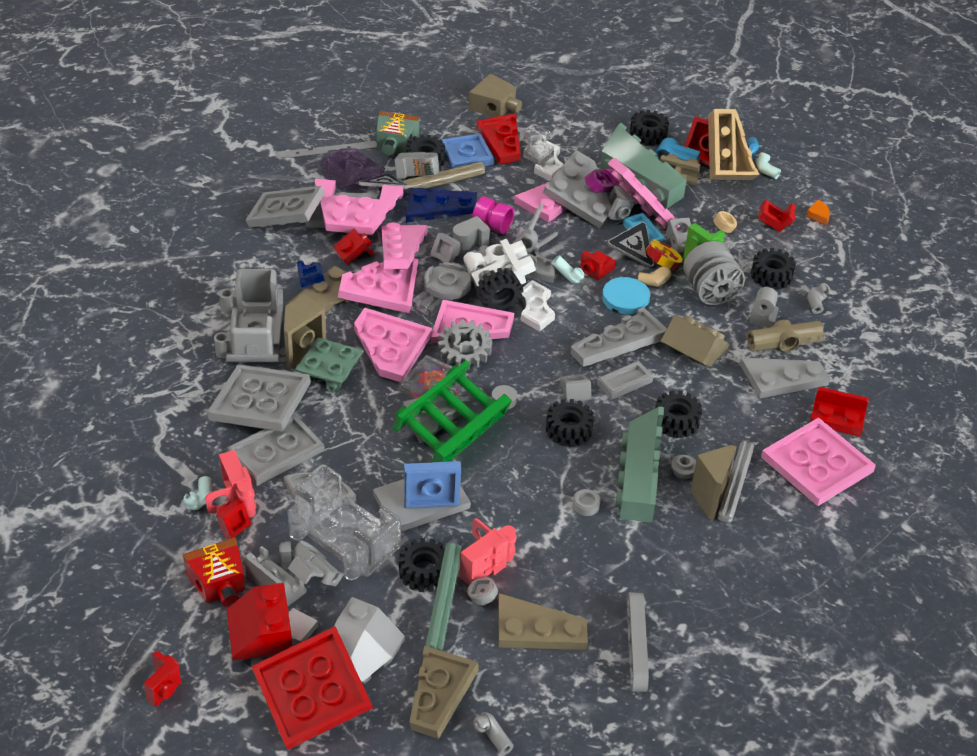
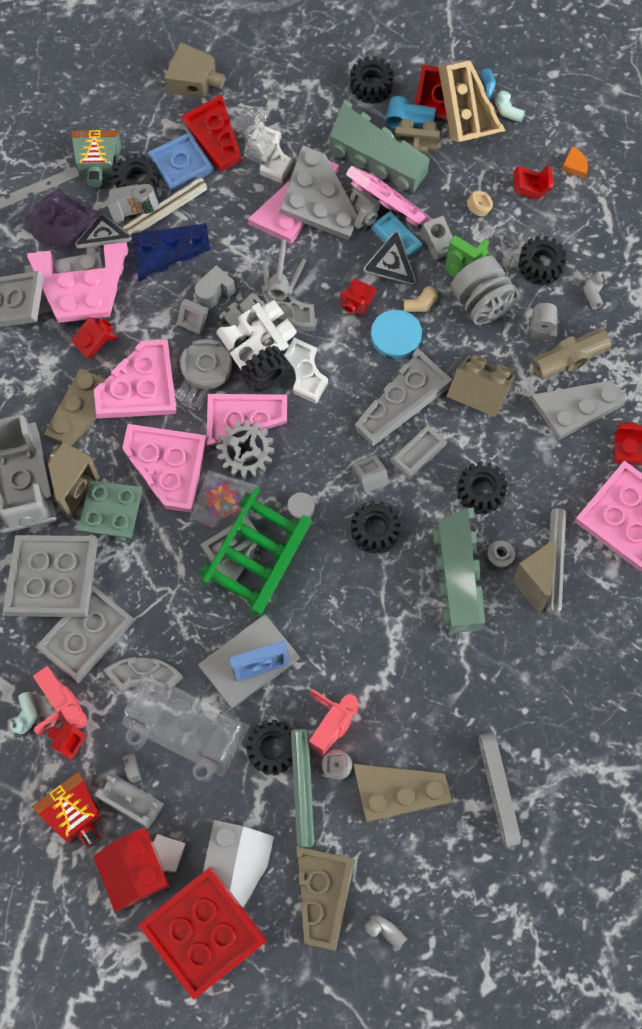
camera: 10 degrees left, 25 degrees up
red bracket [144,650,181,707] -> none
light grey piece [288,540,344,586] -> none
clear blue tile [297,261,325,288] -> none
bright pink wing [381,223,428,269] -> none
dark pink wheel [472,196,515,235] -> none
light aqua arm [551,255,584,284] -> none
light grey tile [573,489,601,516] -> none
magenta beam [585,169,620,193] -> none
piece [646,240,683,270] -> none

